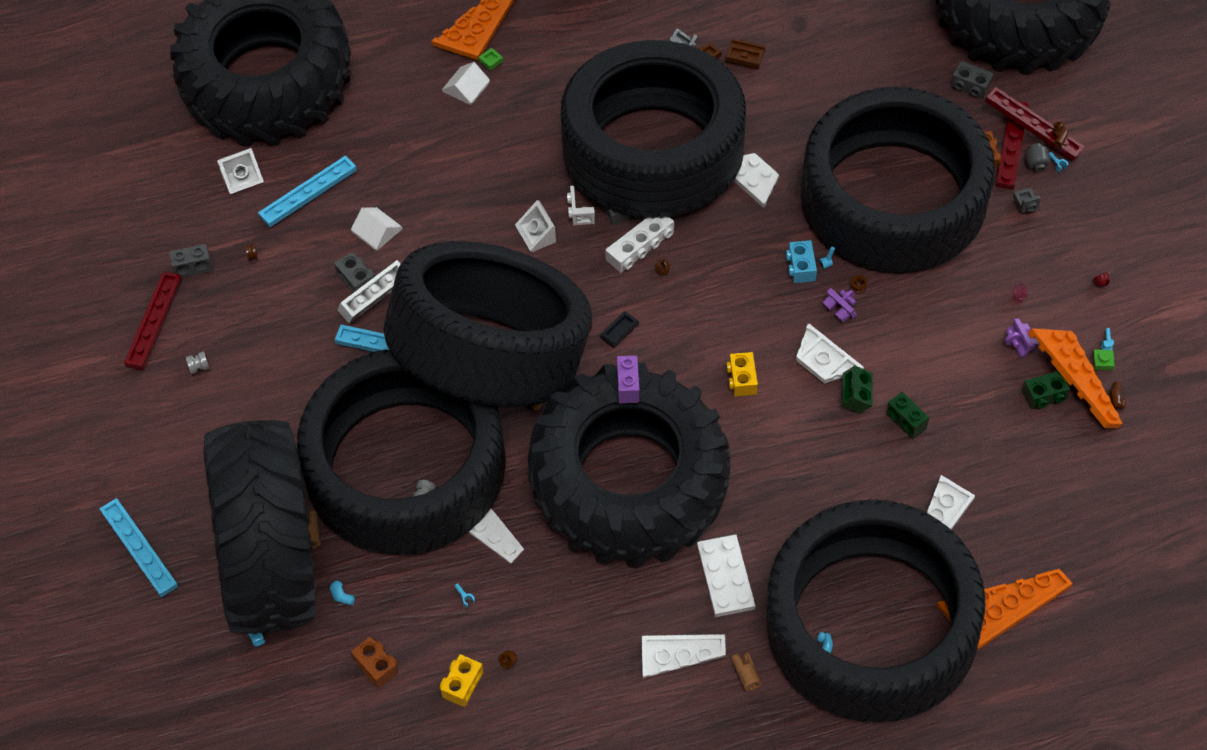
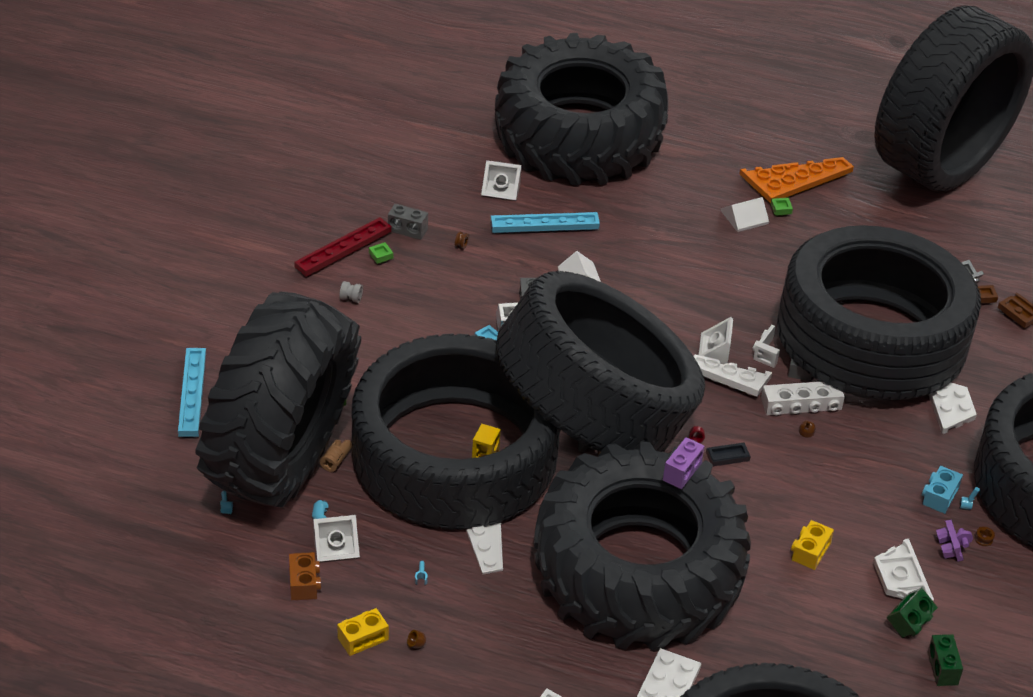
camera: 30 degrees right, 15 degrees down
none -> white slope [313,515,360,562]
none -> bright green plate [369,242,393,264]
none -> yellow brick [472,424,501,458]
none -> white wing [694,354,772,397]

